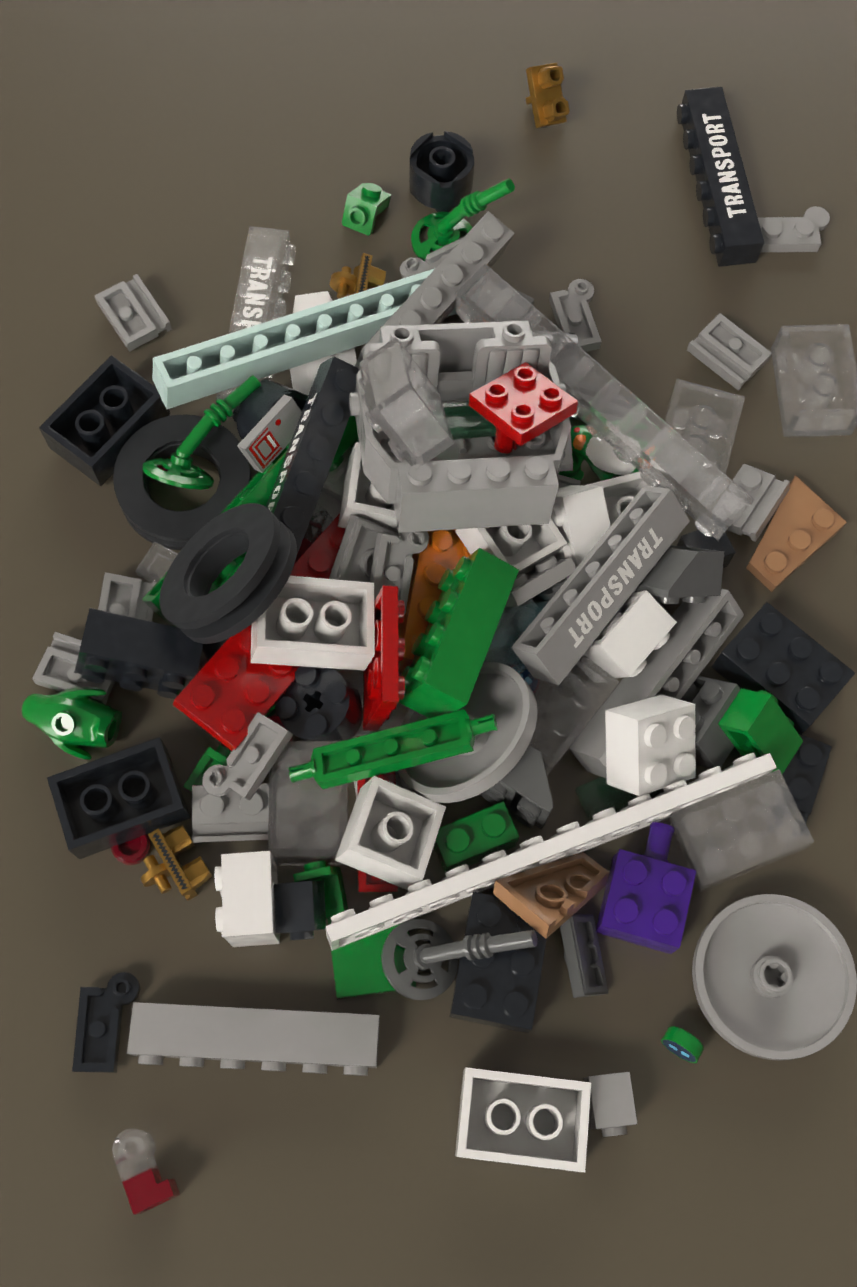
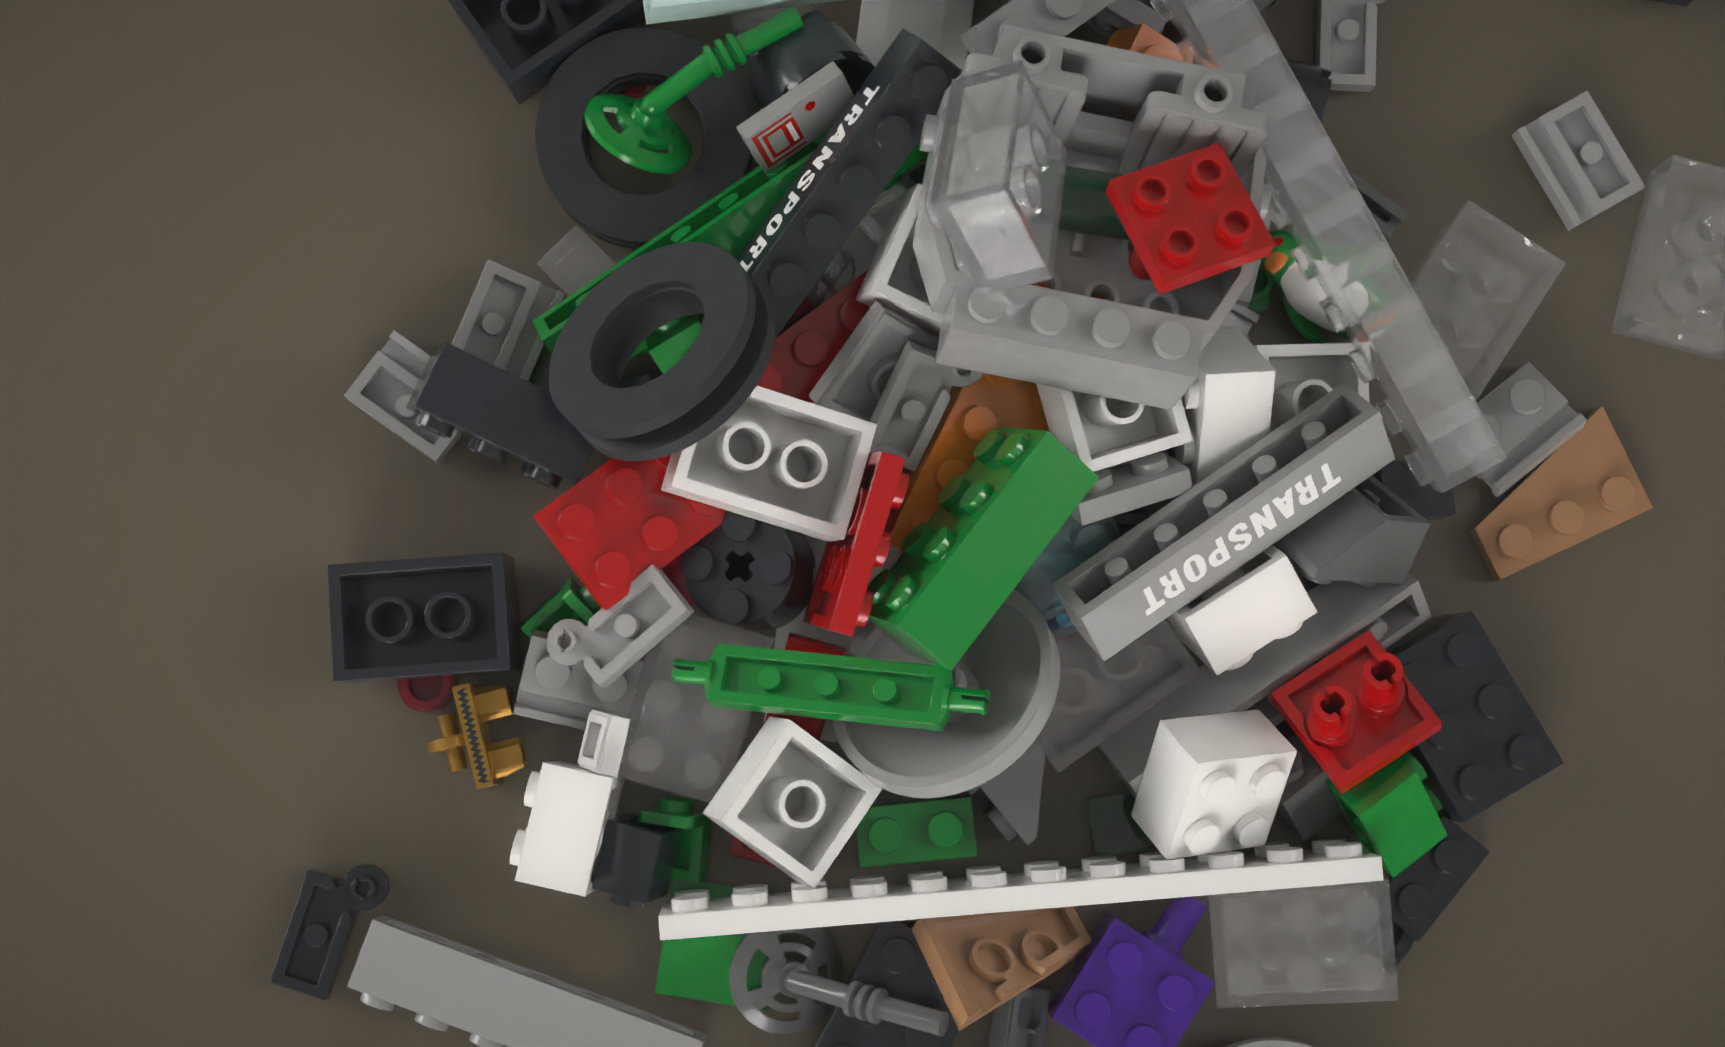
camera: 20 degrees right, 15 degrees up
green animal [22,686,122,760] -> none
none -> white tile [577,709,631,777]
none -> red plate [1271,630,1442,794]

